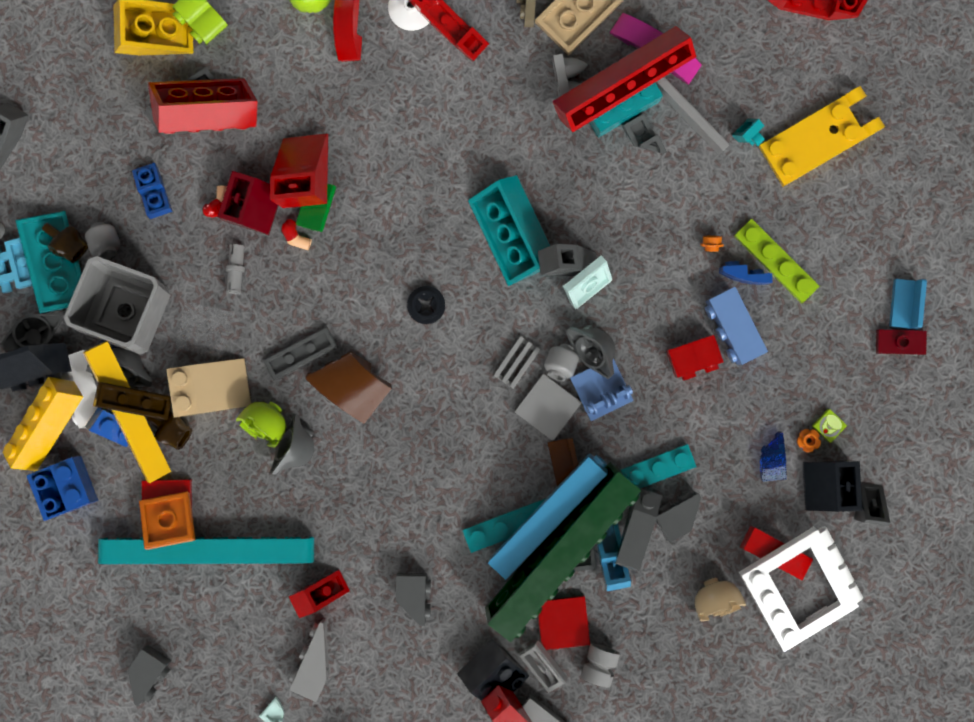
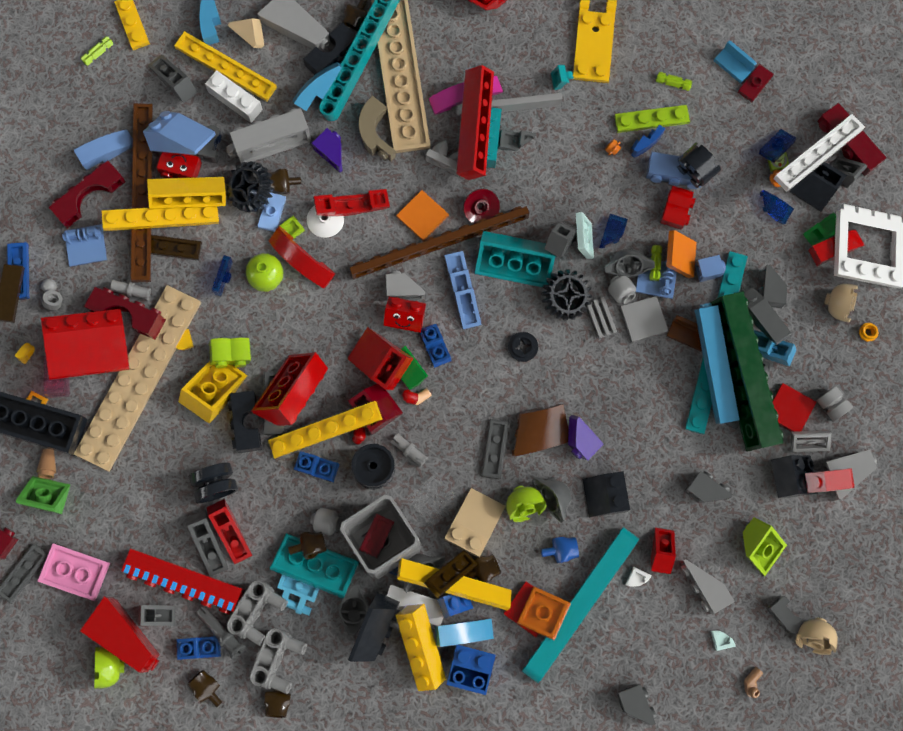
camera: 55 degrees left, 10 degrees down
none -> black wheel [188,462,239,503]
none -> red slope [207,498,252,564]
none -> black arch [228,390,262,453]
none -> yellow plate [268,401,382,458]
none -> reddish brown plate [350,206,529,280]
none -> black wheel [352,444,395,490]
none -> dark red plate [359,514,395,559]
none -> red brick [383,296,426,333]
none -> light grey slope [386,271,425,301]
none -> orange tile [396,190,449,241]
none -> blue slope [420,324,452,368]
none -> dark azure slope [435,618,494,647]
none -> medium blue slope [444,251,482,329]
none -> dark red dish [463,188,500,224]
none -> black gear [541,269,592,321]
none -> blue piece [541,537,579,563]
none -> slope [568,415,604,461]
none -> black slope [582,471,630,518]
none -> clear blue slope [599,214,628,249]
none -> white tile [625,567,652,587]
none -> lime axle [649,245,662,281]
none -> lime axle [656,72,692,91]
none -> orange tile [666,230,697,278]
none -> black brick [677,143,721,188]
none -> medium blue brick [695,255,726,282]
none -> lime slope [743,517,787,576]
none -> clear blue plate [759,129,796,163]
none -> white plate [774,114,865,192]
none -> green slope [803,212,836,246]
none -> dark red brick [817,103,887,176]
none -> light orange plate [859,323,879,342]

